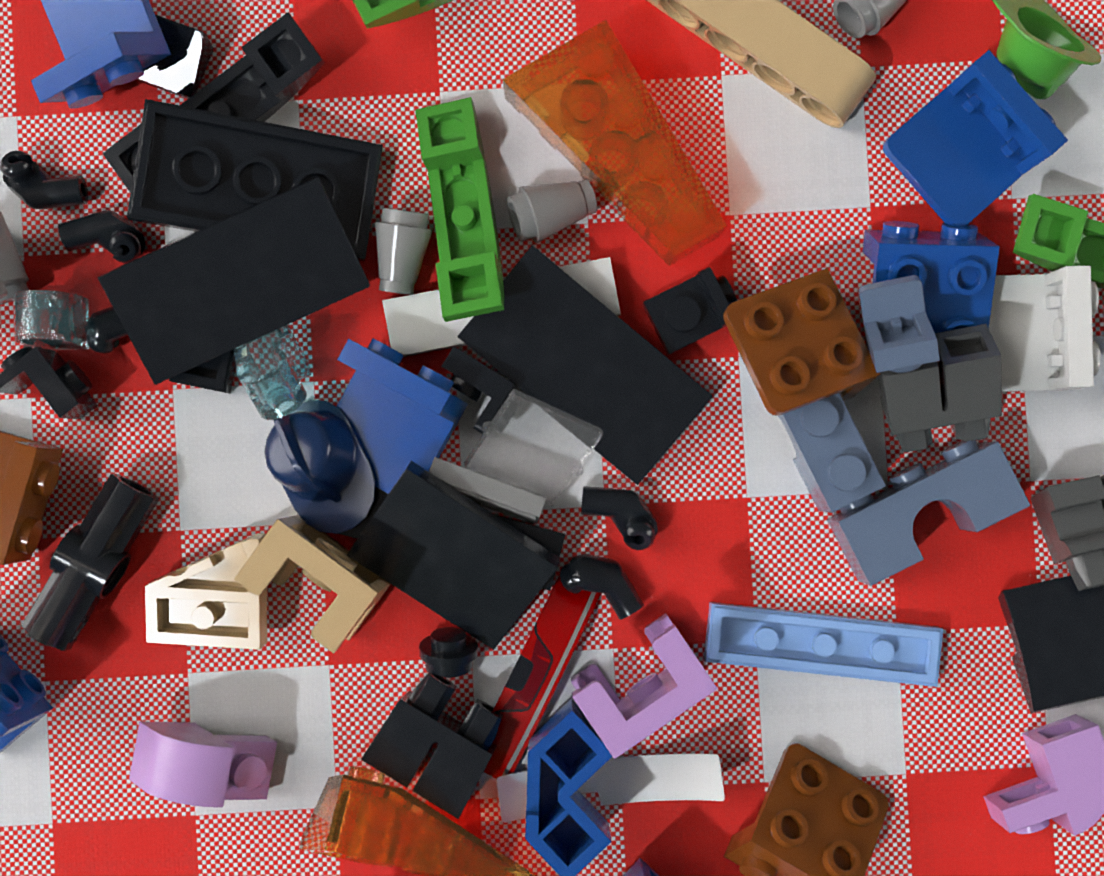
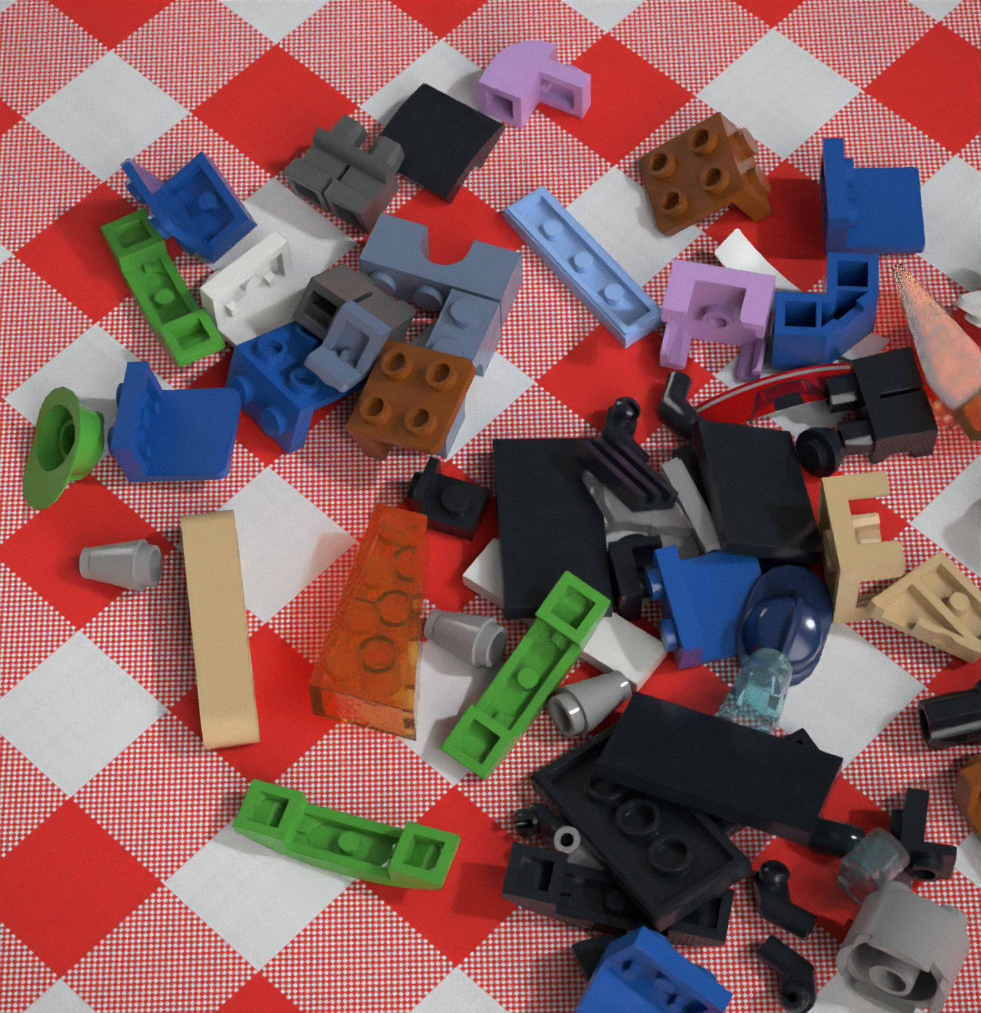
camera: 135 degrees left, 30 degrees down
none -> black arm [513,803,581,854]
none -> black tile [572,437,679,513]

